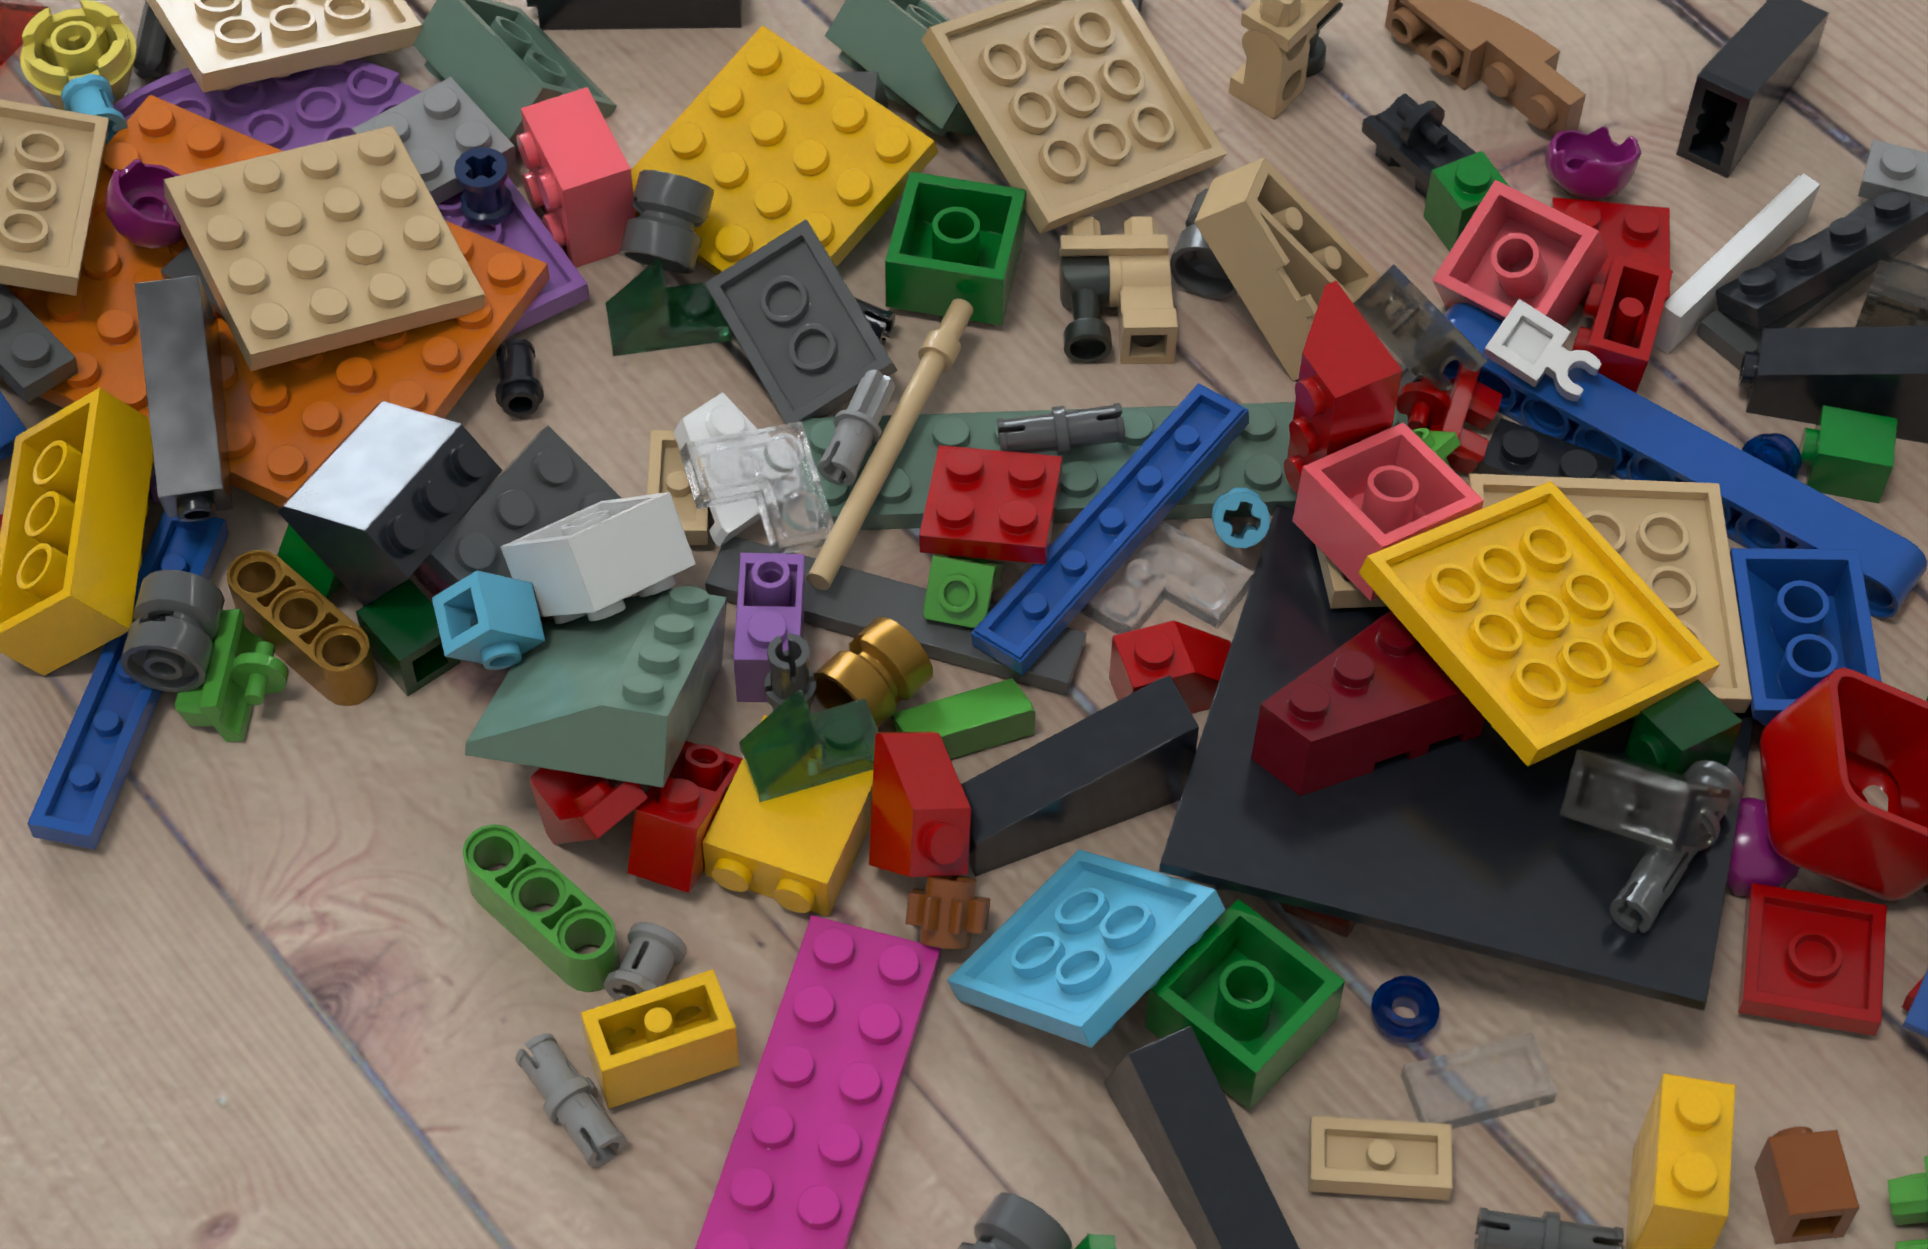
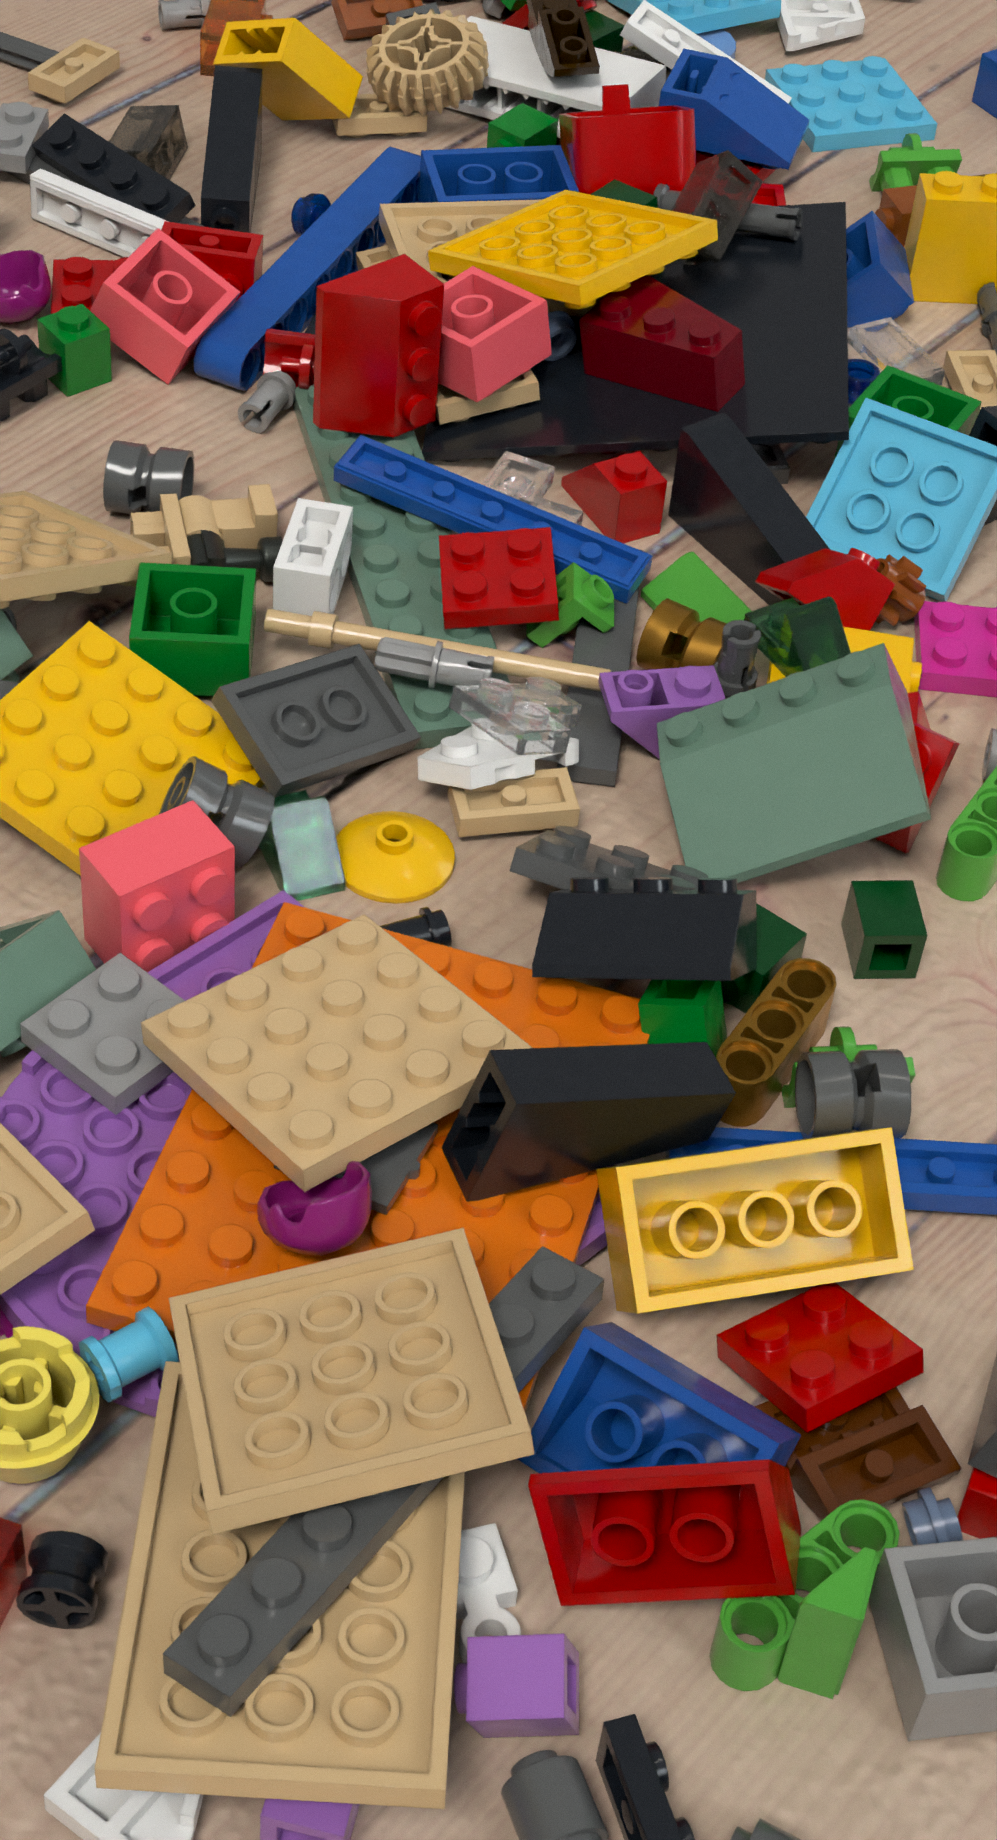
camera: 105 degrees left, 10 degrees down
medium azure brick [432,570,545,670] -> none
dark blue bush [454,147,513,226] -> none
white brick [501,492,696,624] -> none
dark grey pin [997,403,1125,456] -> none
tan wedge [1194,157,1380,381] -> none
medium azure bush [1212,487,1270,548] -> none
clear smoke hinge [1353,264,1488,391] -> none
white plate [1483,299,1601,402] -> none
green brick [1797,405,1898,504] -> none
none -> white brick [273,498,353,616]
none -> yellow dish [331,811,455,904]
none -> dark green brick [841,880,927,979]
none -> blue slope [846,211,914,329]

